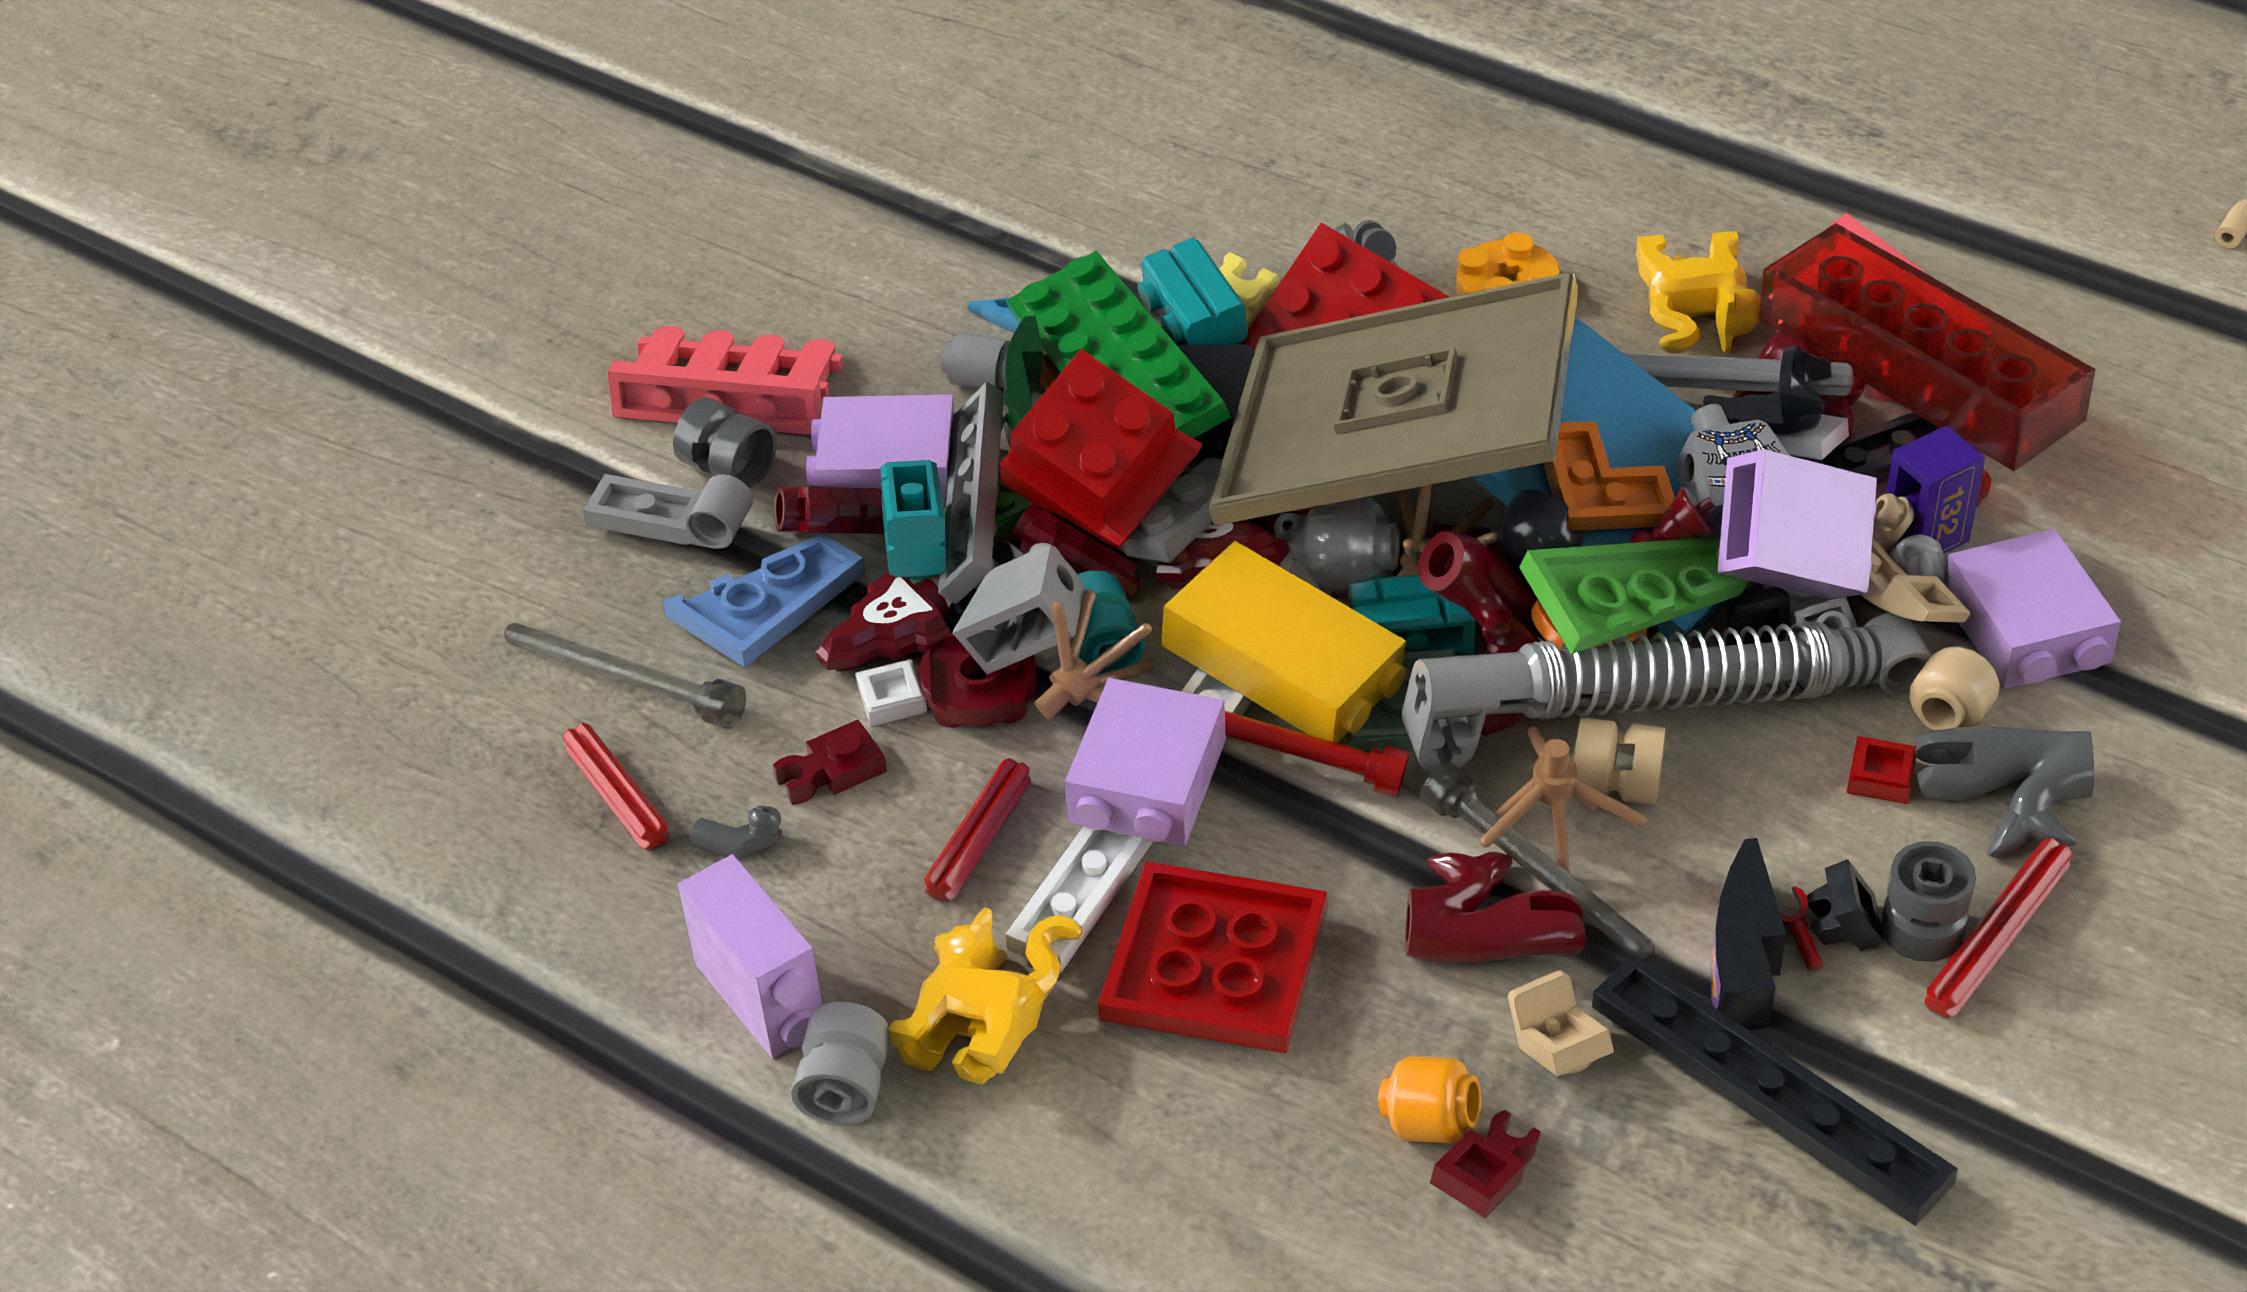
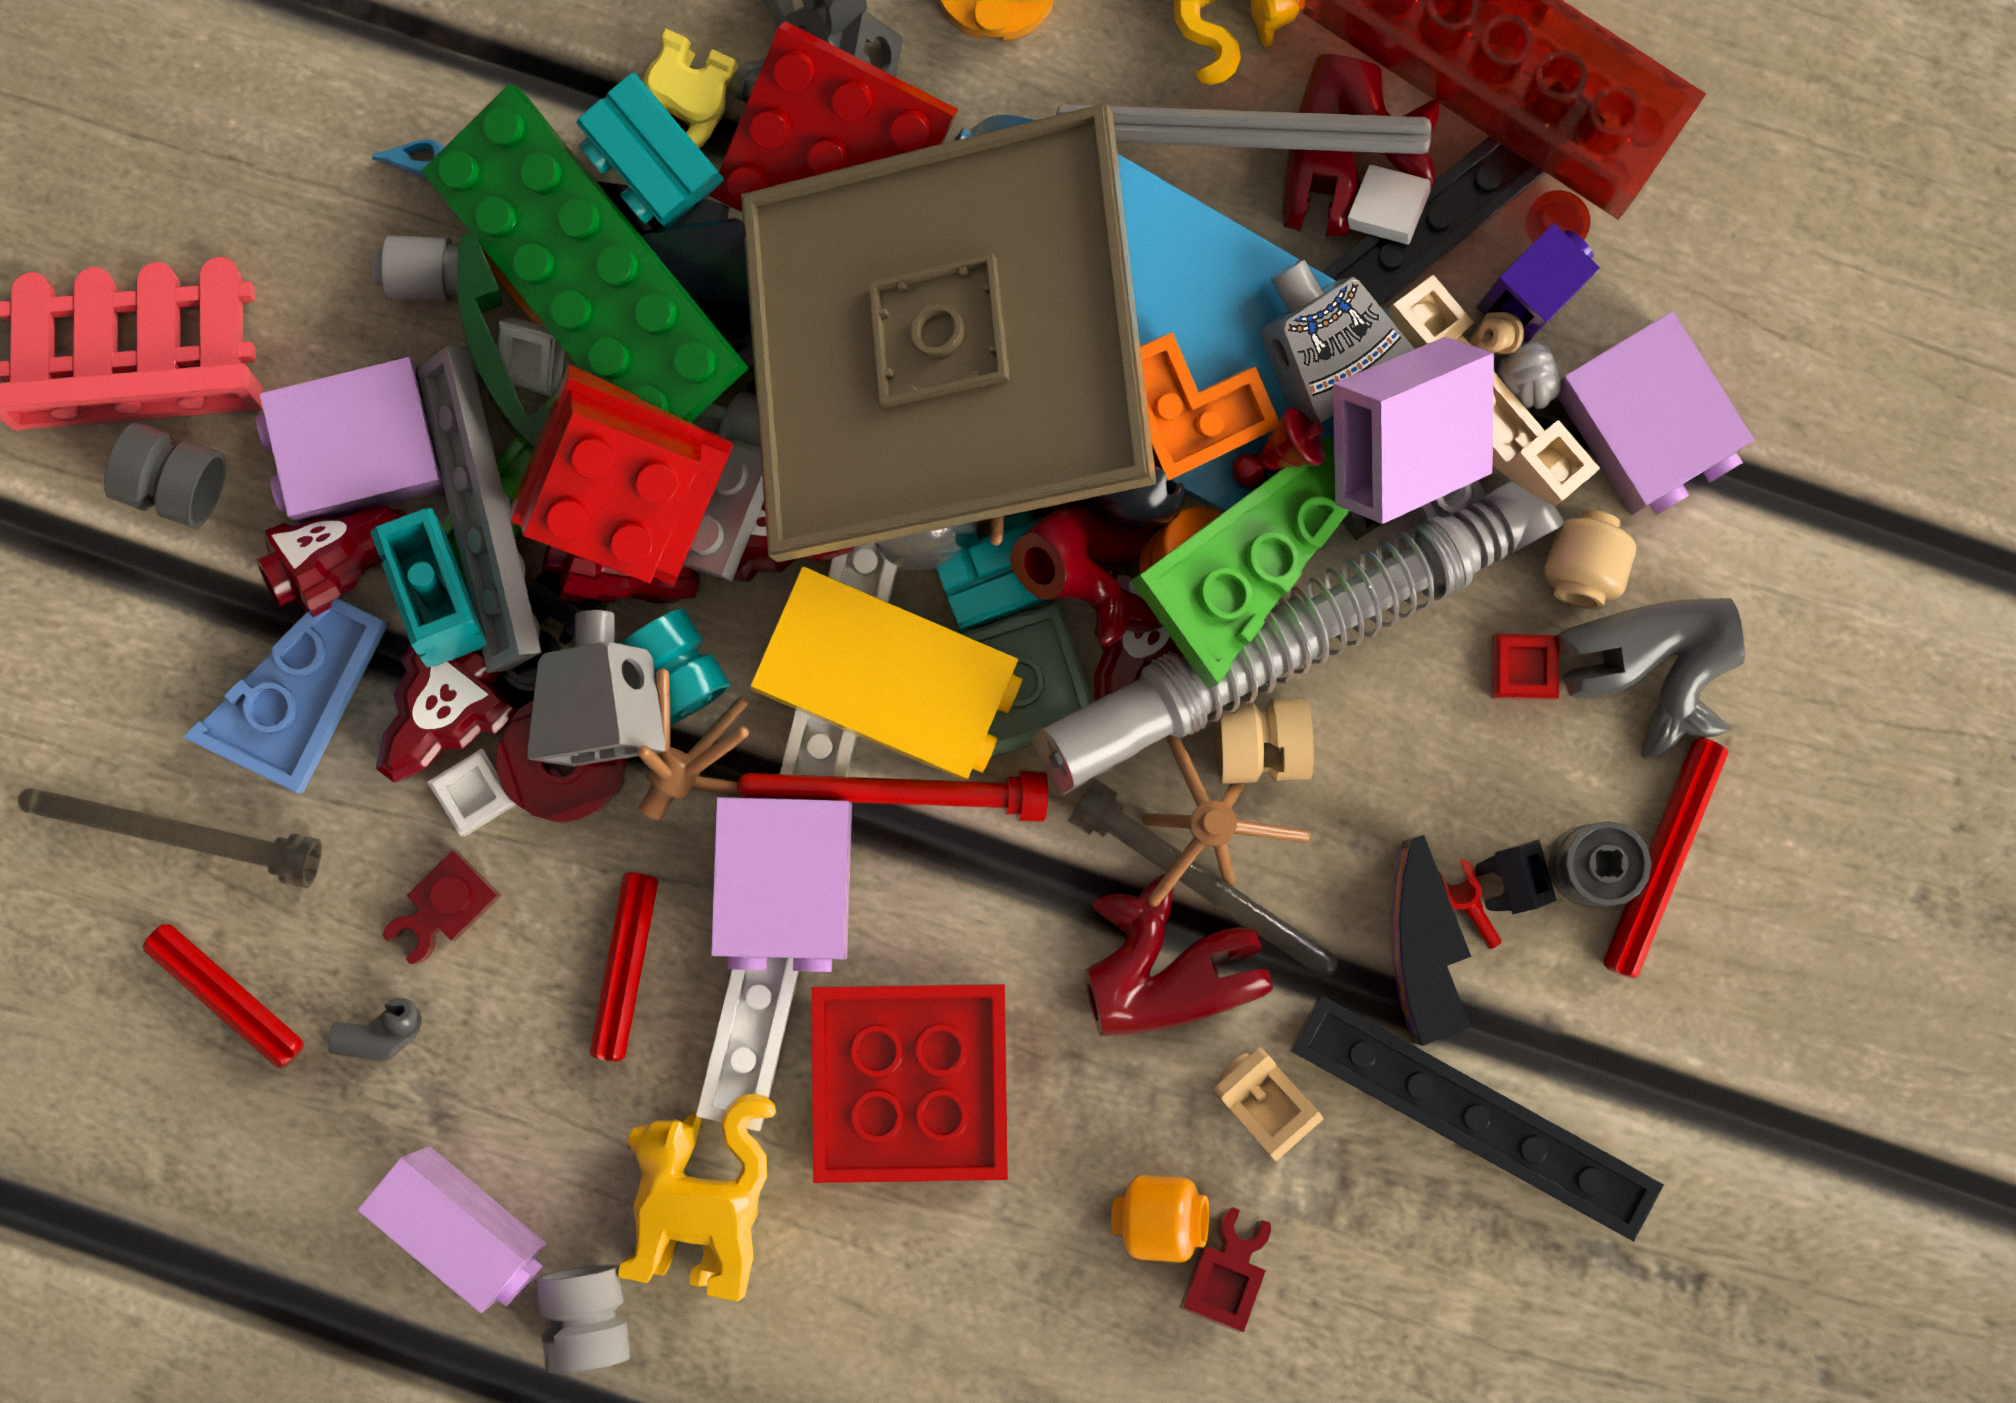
camera: 20 degrees left, 40 degrees up
light grey plate [583,474,754,549] -> none
black hair [1703,345,1832,435] -> none

